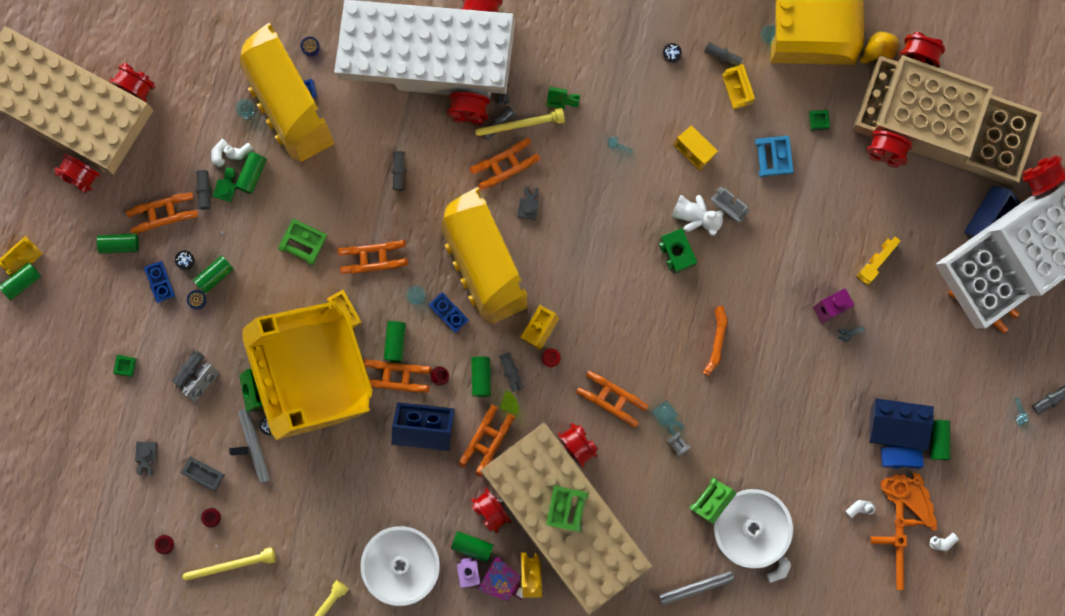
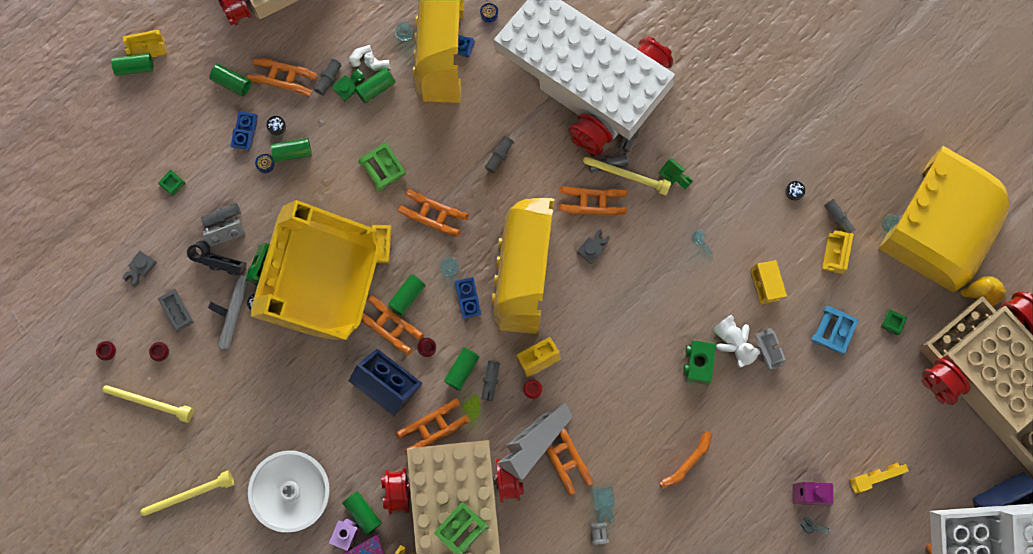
camera: 30 degrees right, 5 degrees down
none -> black plate [187,240,247,275]
none -> light grey wedge [498,403,572,480]

